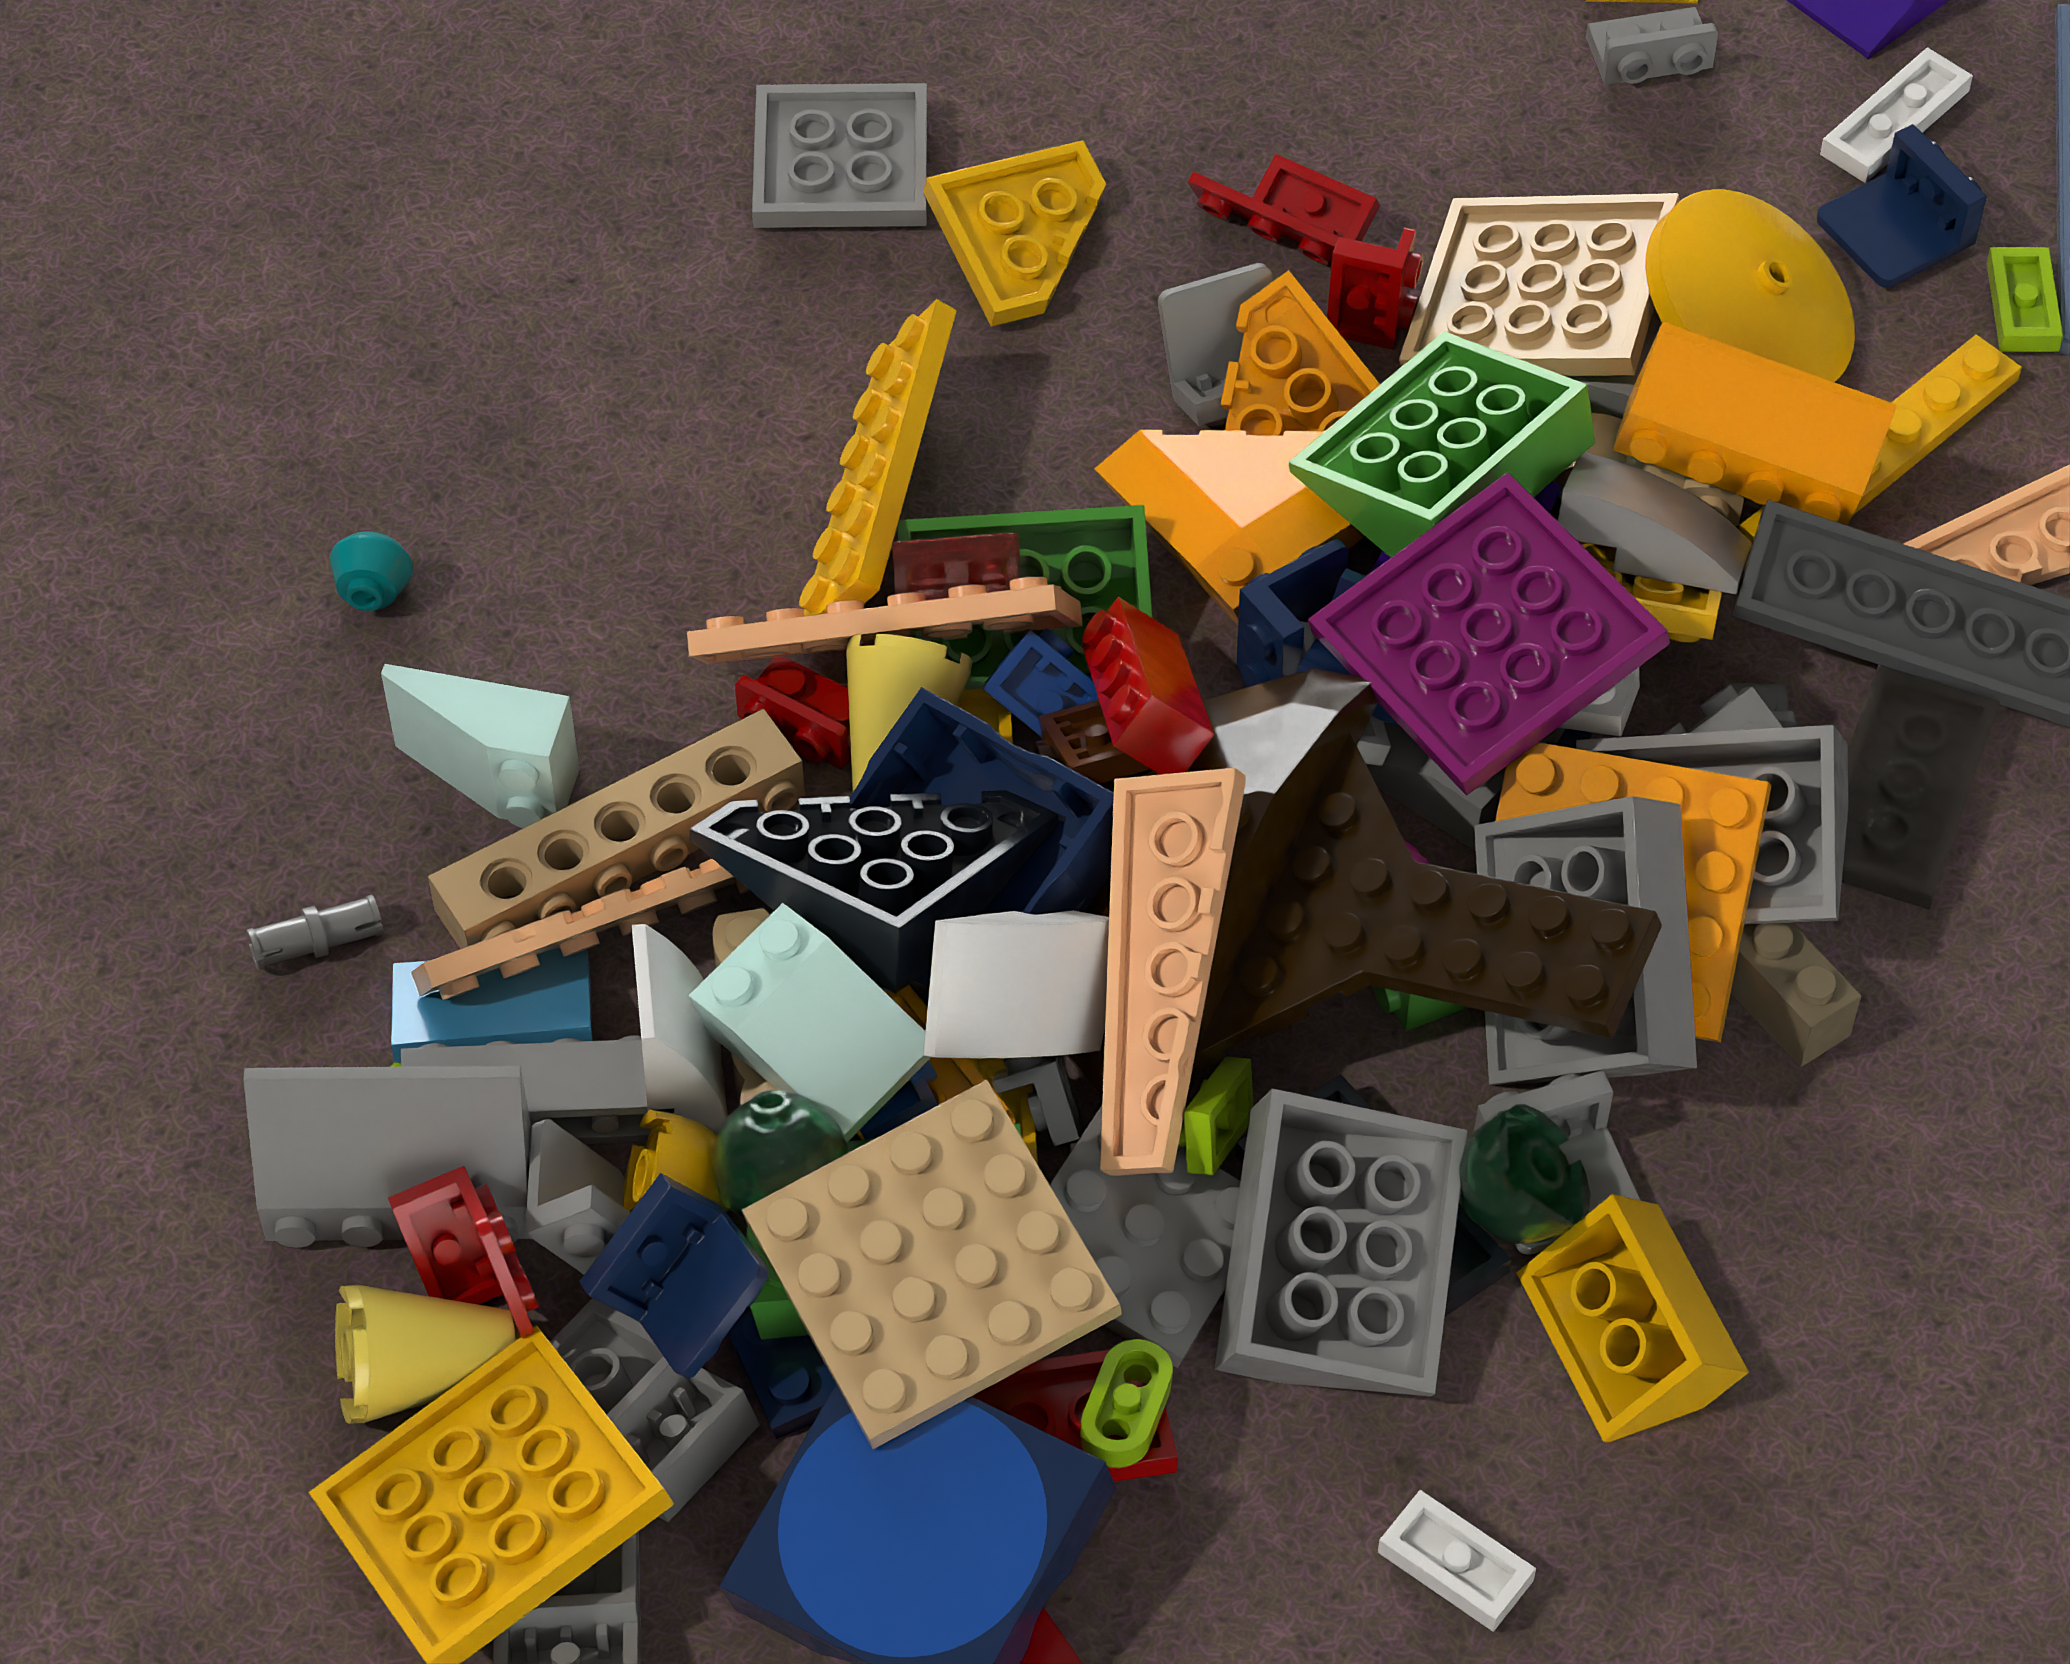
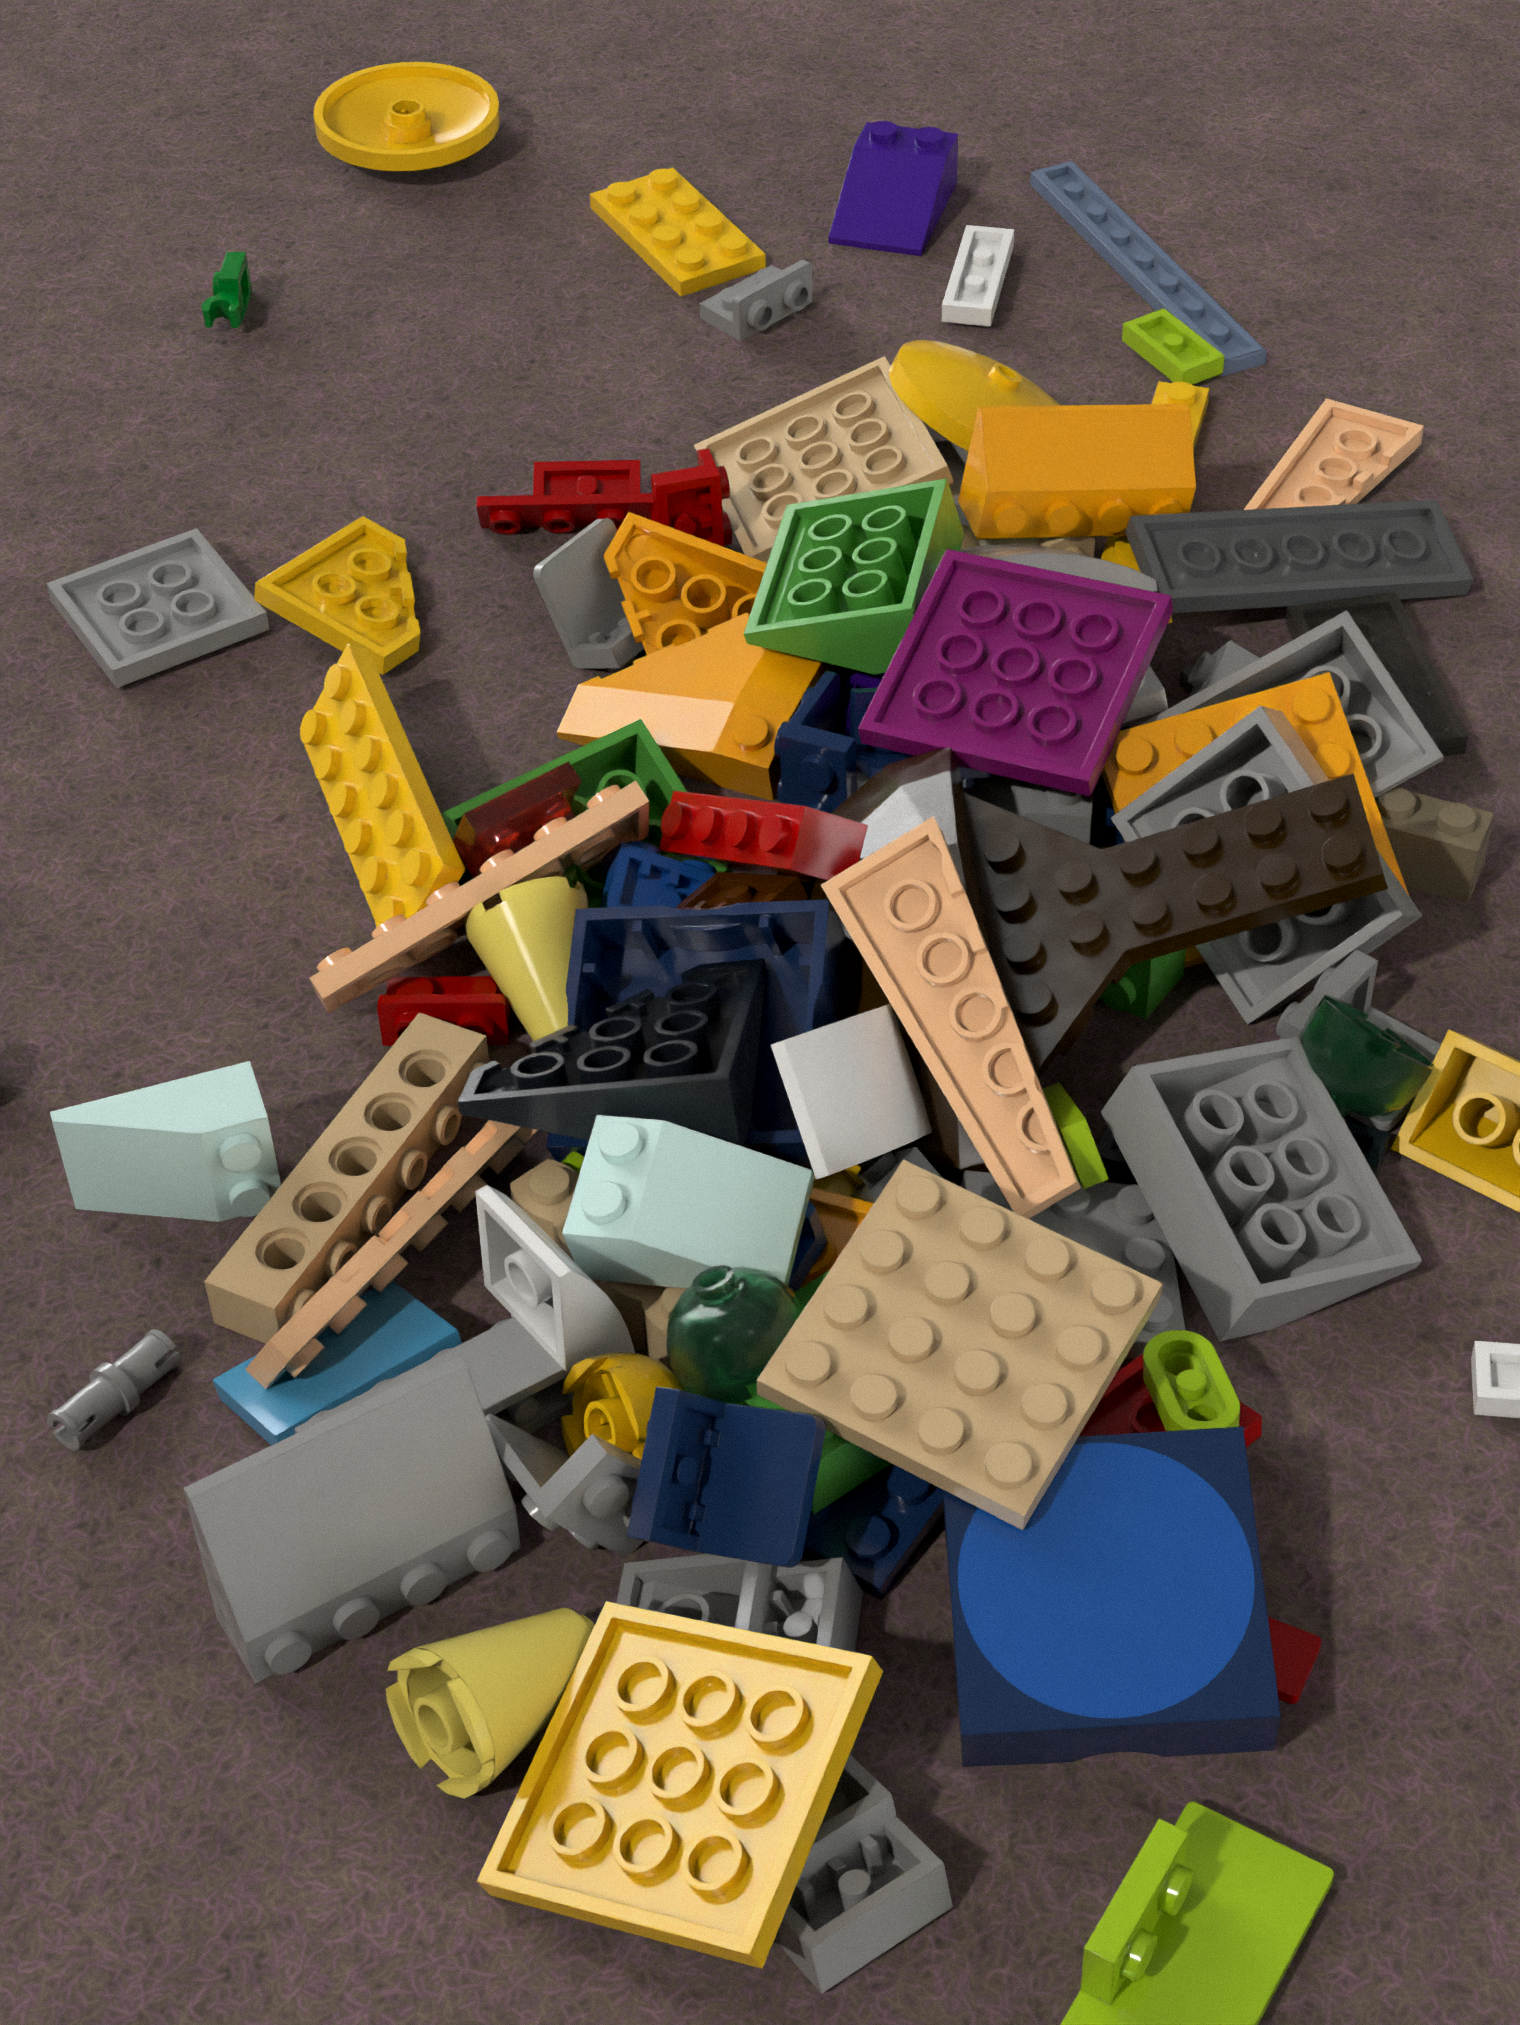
camera: 30 degrees left, 10 degrees down
red bracket [388,1166,539,1338] -> none
dark blue bracket [1816,124,1987,288] -> none

